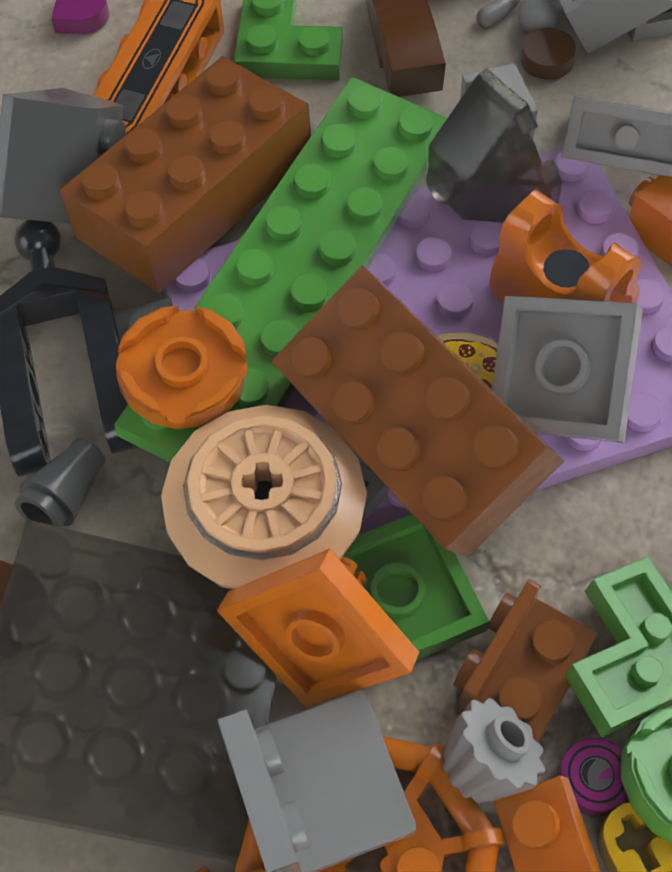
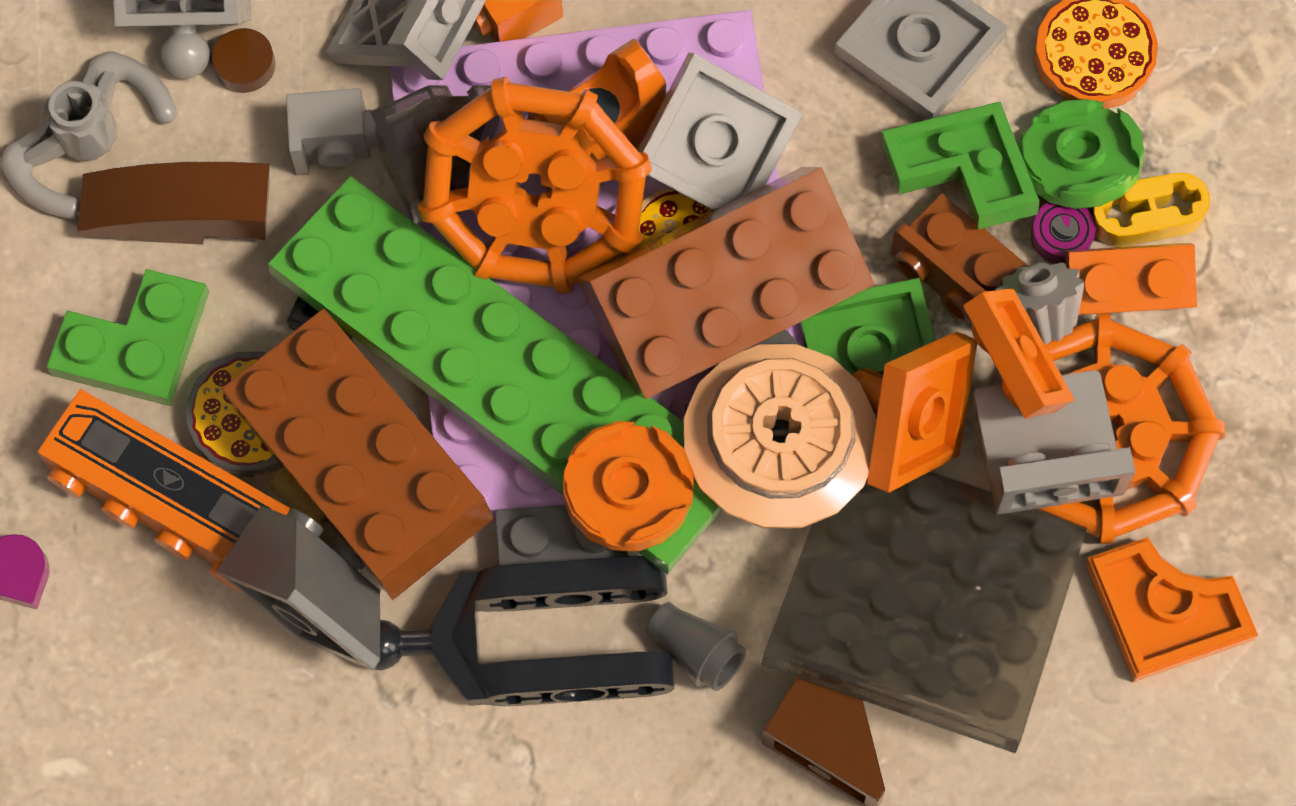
camera: 80 degrees left, 10 degrees up
none -> orange plate [417,77,652,294]
none -> orange plate [963,288,1075,419]

